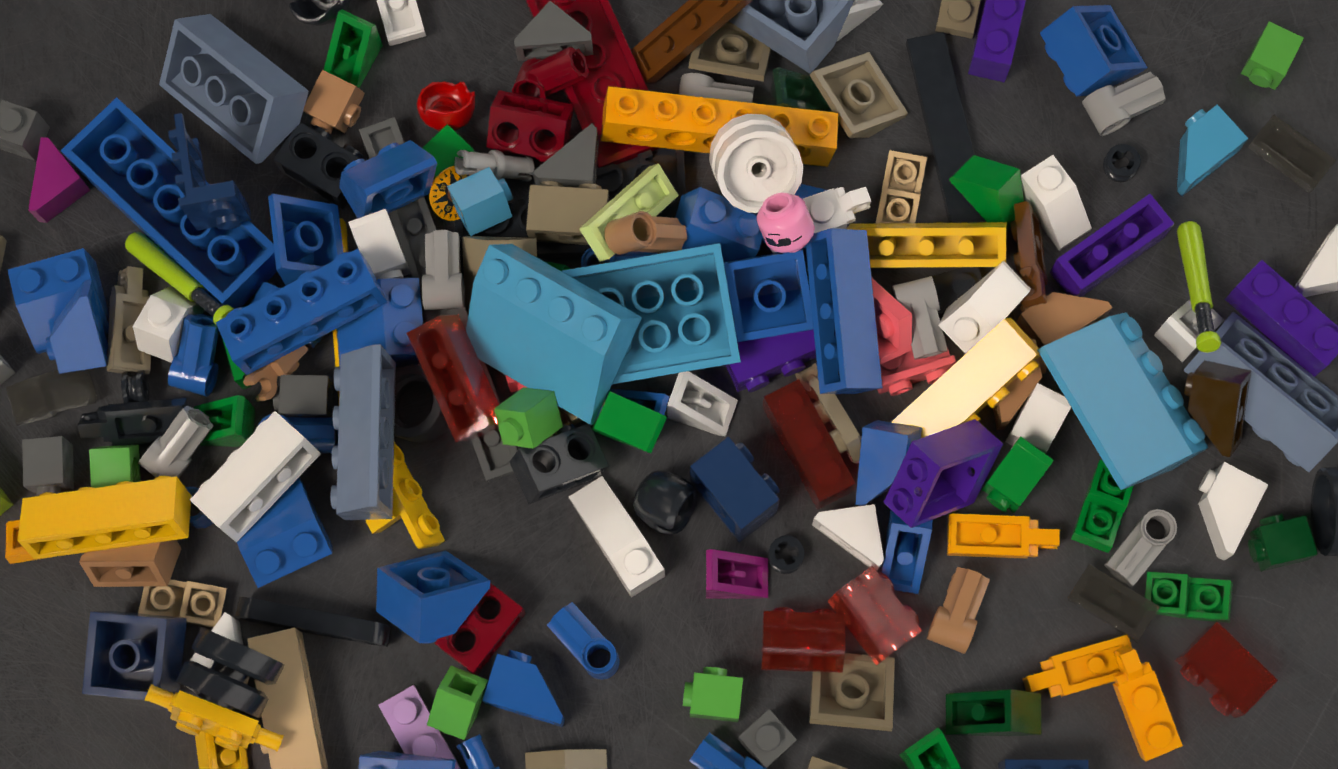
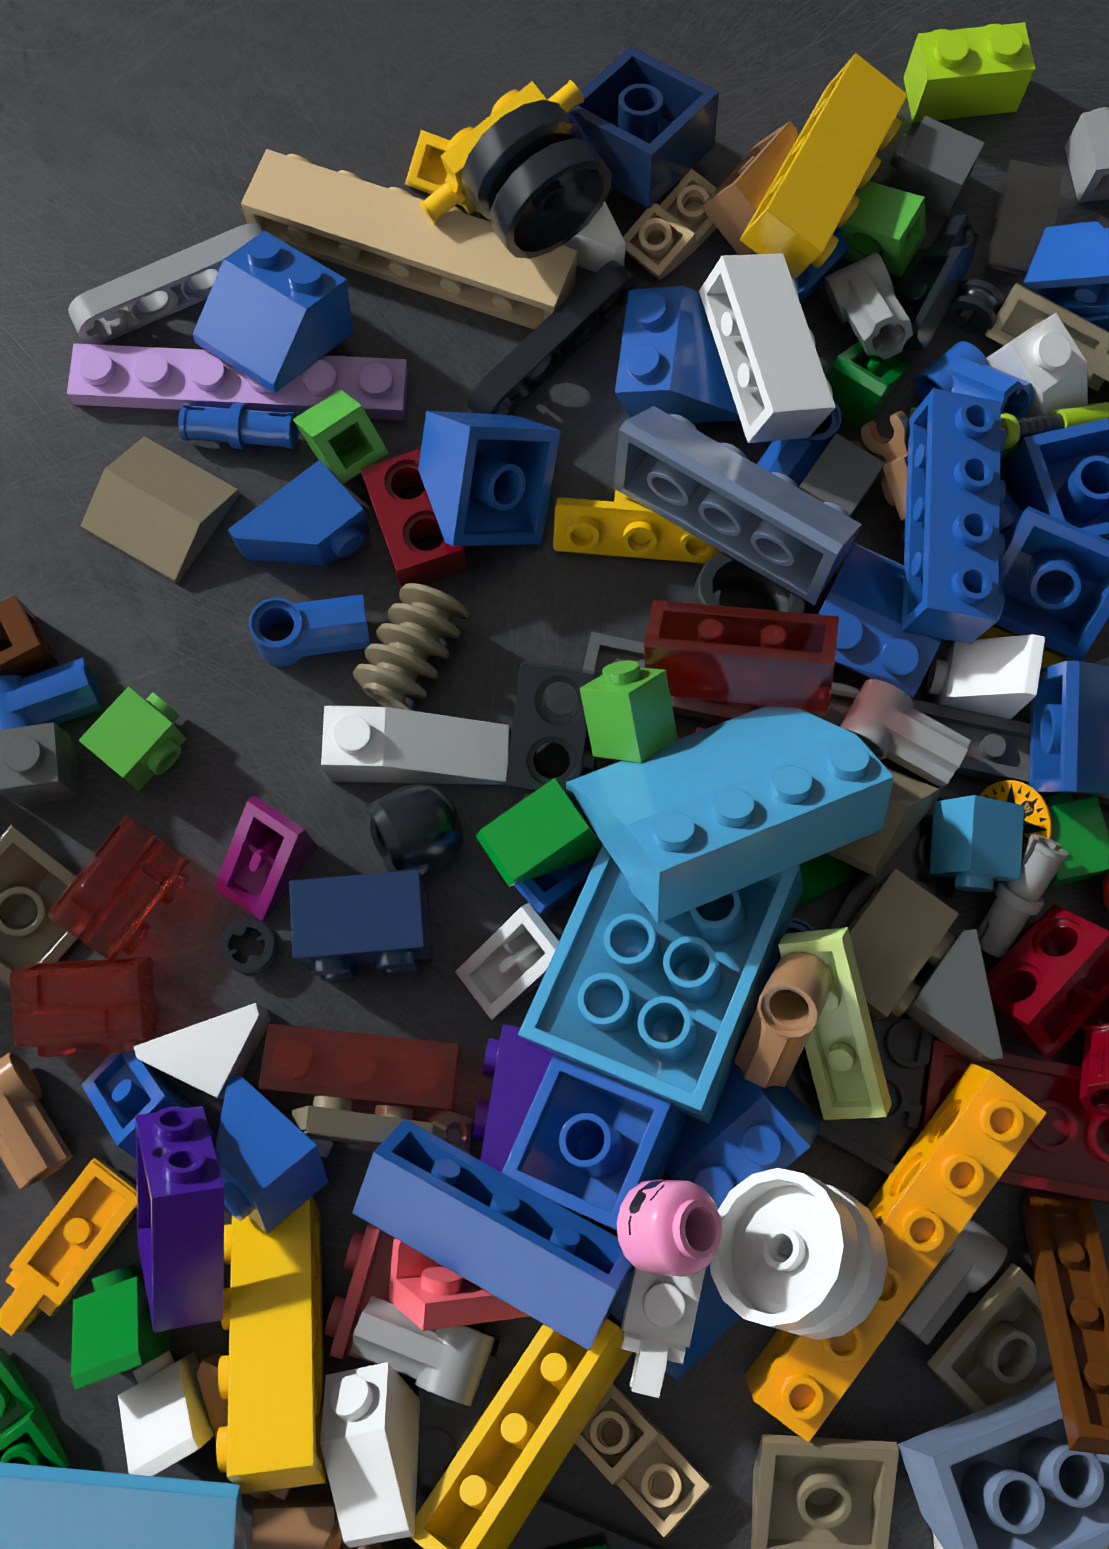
camera: 120 degrees right, 0 degrees up
clear green slope [771,67,832,112] -> none
none -> dark tan piece [353,583,470,711]

